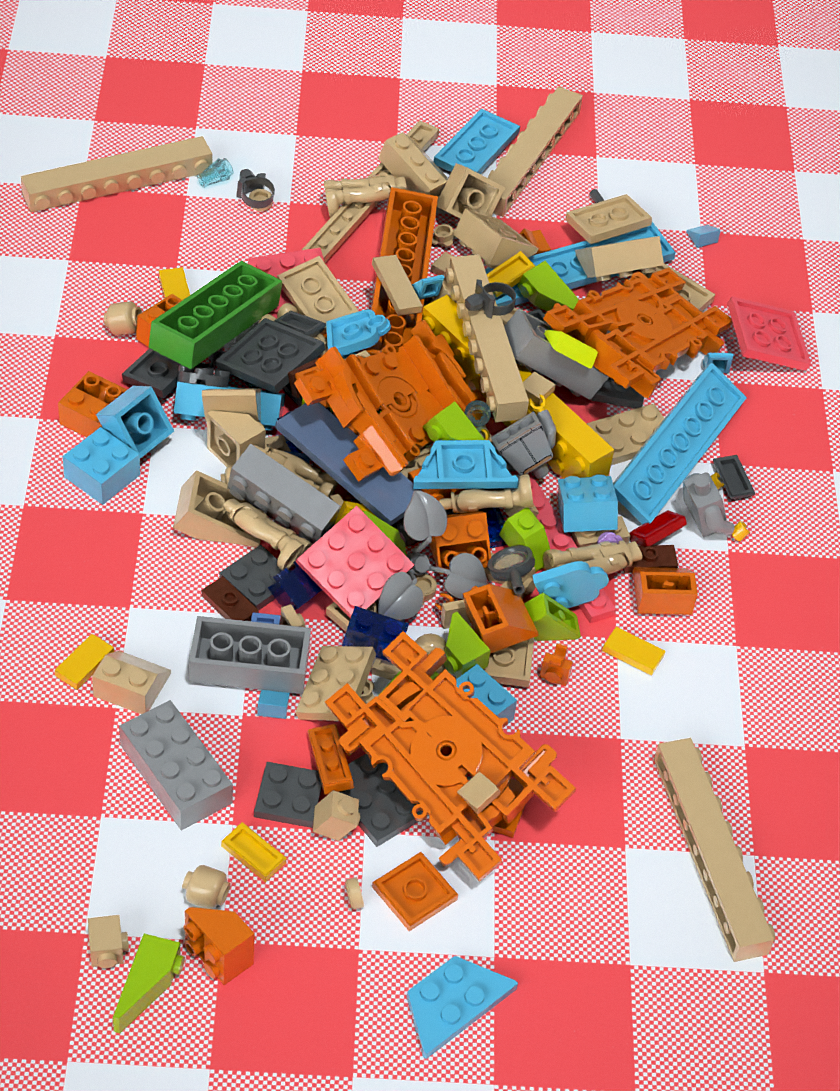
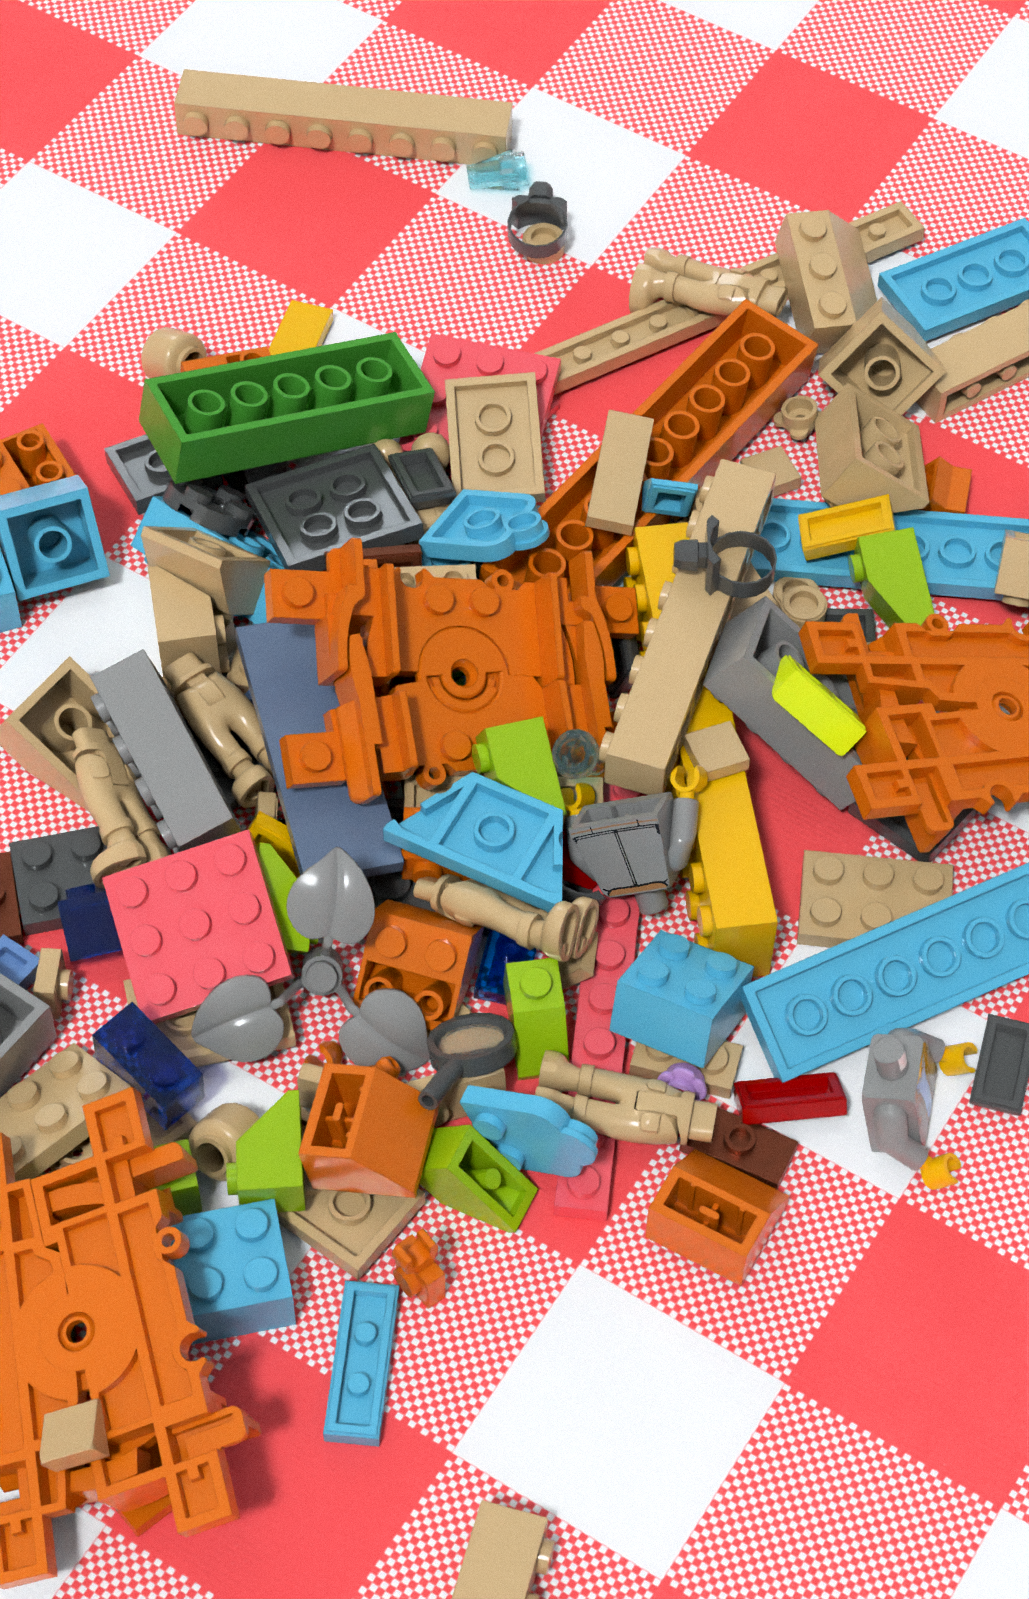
camera: 35 degrees right, 5 degrees up
tan tile [415,574,437,601] -> none
yellow tile [602,627,665,676] -> none
none -> medium azure tile [323,1280,400,1447]

